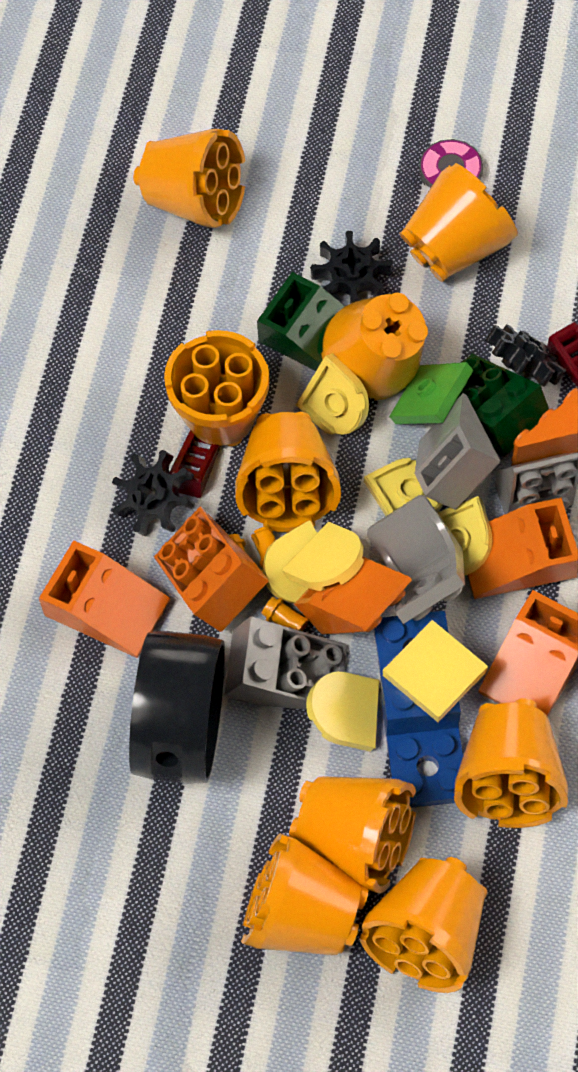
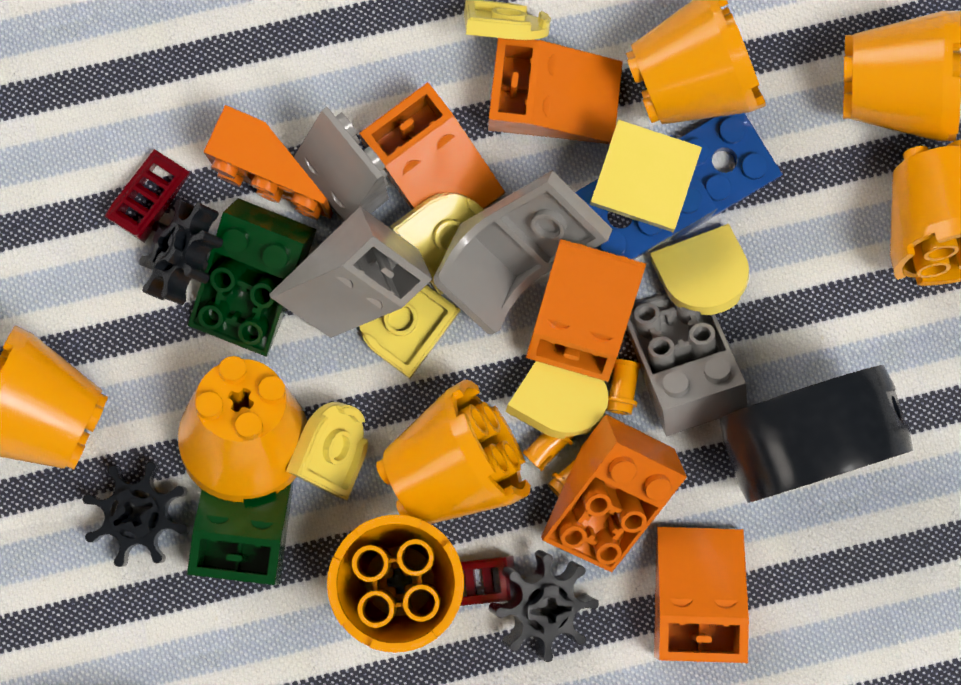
camera: 120 degrees left, 20 degrees up
light yellow tile [282,522,364,591] -> none
light orange cone [289,776,416,894] -> none
bright green plate [389,362,473,424] -> none

